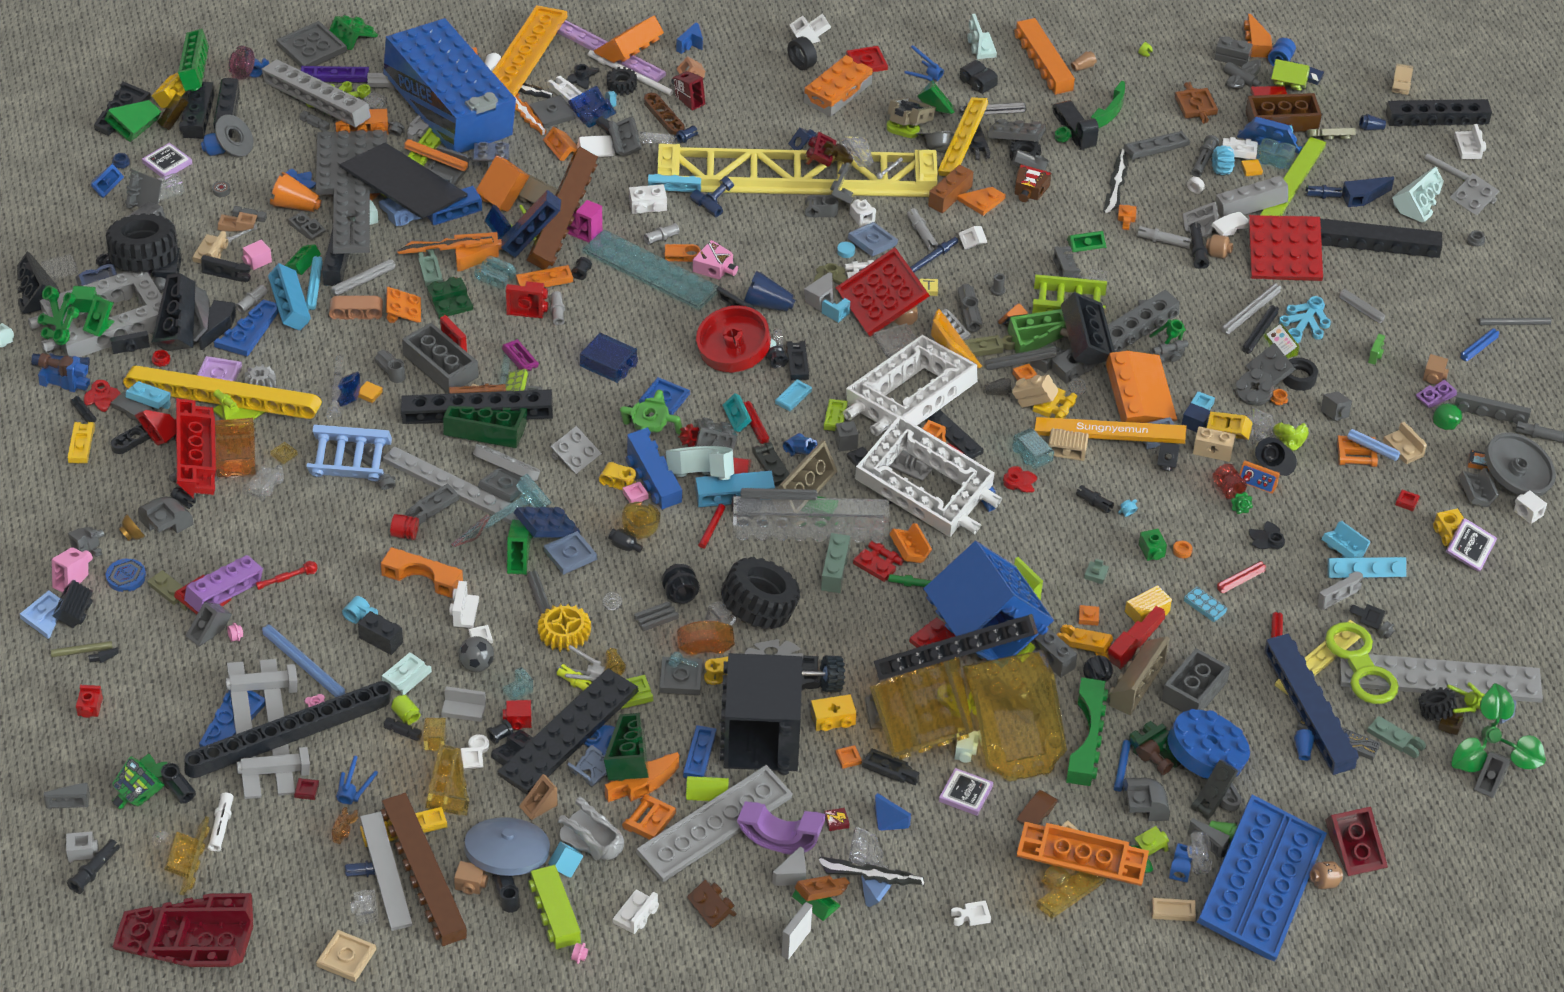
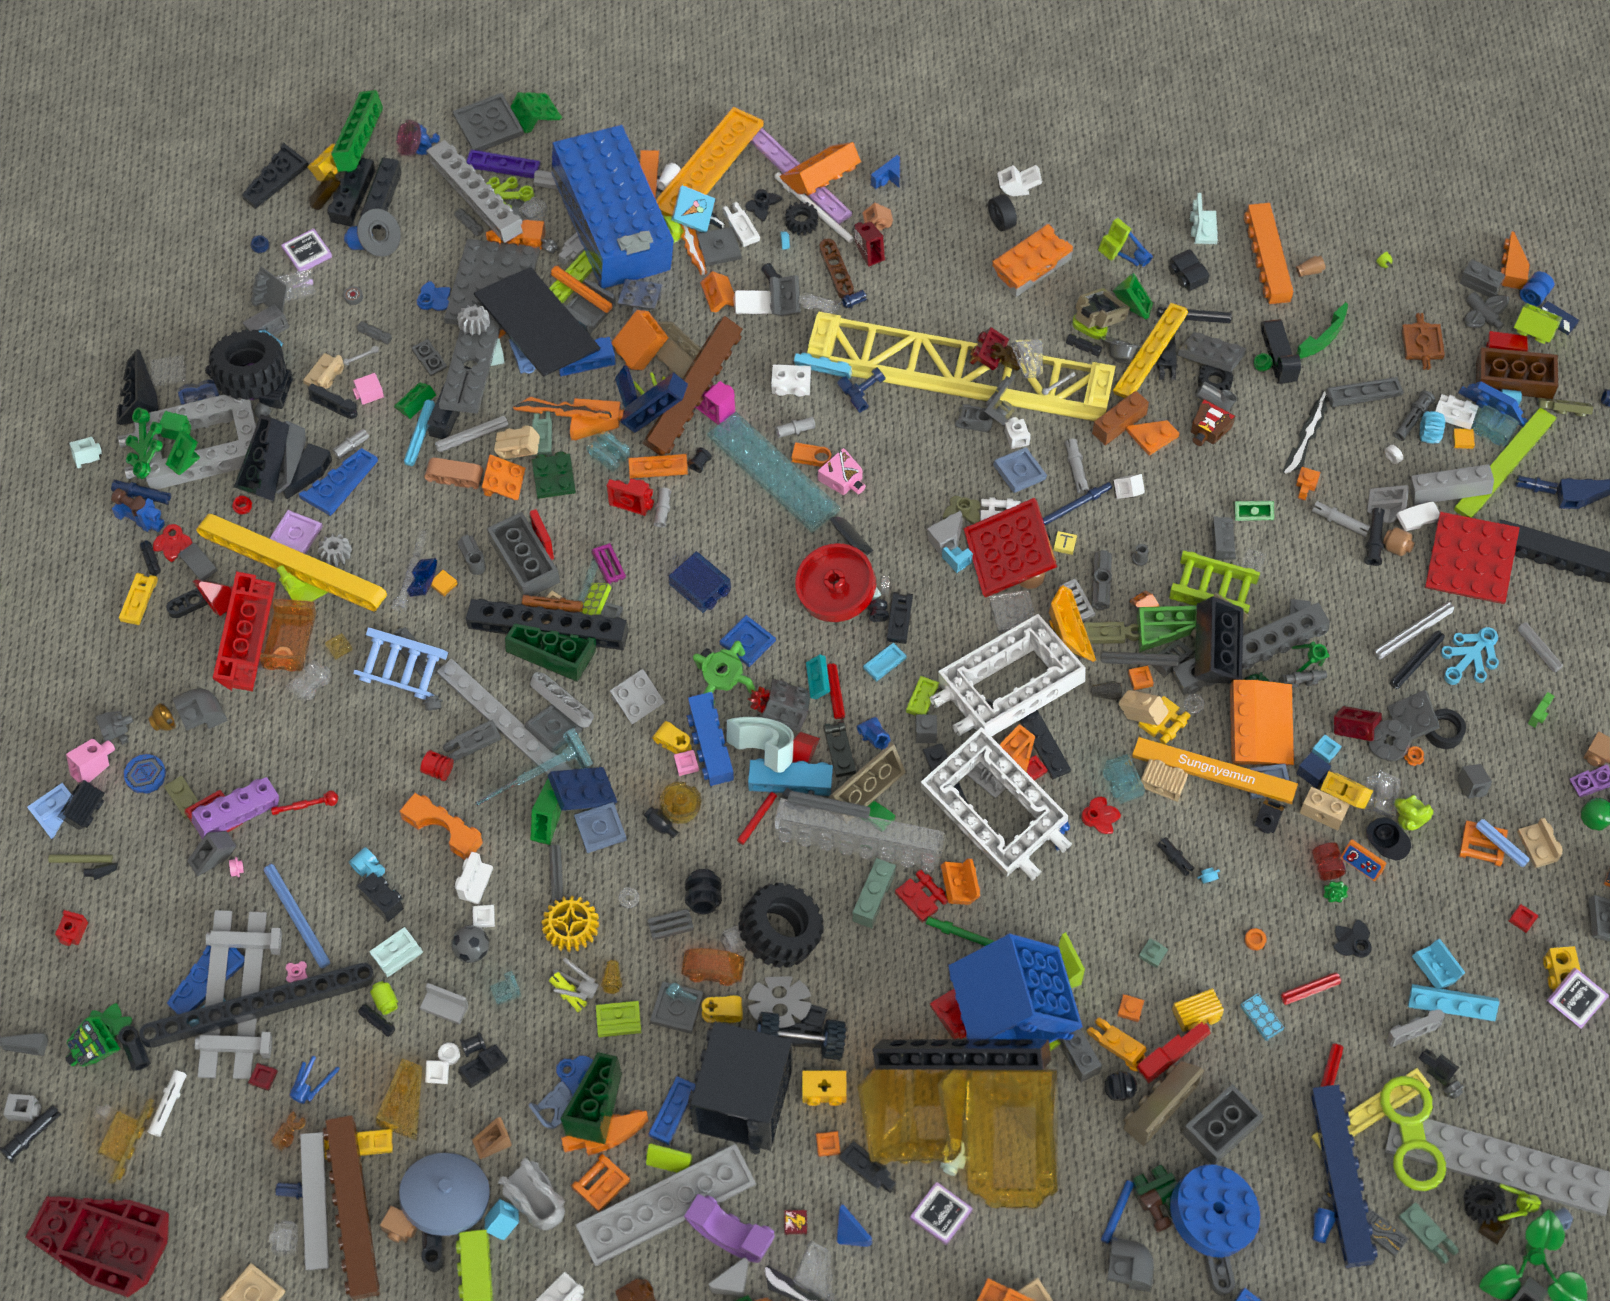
camera: 15 degrees right, 15 degrees up
blue slope [91,164,124,198] -> none
green slope [105,100,161,142] -> none
black plate [110,331,150,354] -> none
medium azure bracket [126,381,171,409] -> none
black pin [170,487,196,509] -> none
medium nougat slope [217,212,257,231] -> none
dark azure brick [268,263,311,330] -> none
orange cone [270,172,322,212] -> none
clear yellow brick [423,718,447,751] -> none
black plate [497,668,639,795] -> none
red brick [502,700,532,730] -> none
clear blue slope [568,85,616,128] -> none
dark blue cone [744,271,796,312] -> none
dark blue bracket [788,127,817,150] -> none
medium azure tile [837,242,855,258] -> none
red tile [846,46,888,72] -> none
reddish brown slope [1017,790,1058,825] -> none
green arch [1066,677,1108,786] -> none
green brick [1138,529,1167,561] -> none
pearl dark grey plate [1191,760,1239,820] -> none
slope [1264,323,1299,359] -> none
none -> light grey gear [457,304,490,336]
none -> tan brick [494,426,540,460]
none -> medium azure tile [672,185,715,233]
none -> black axle [1066,334,1102,356]
none -> lime slope [1098,218,1131,261]
none -> dark red bracket [1334,706,1382,741]

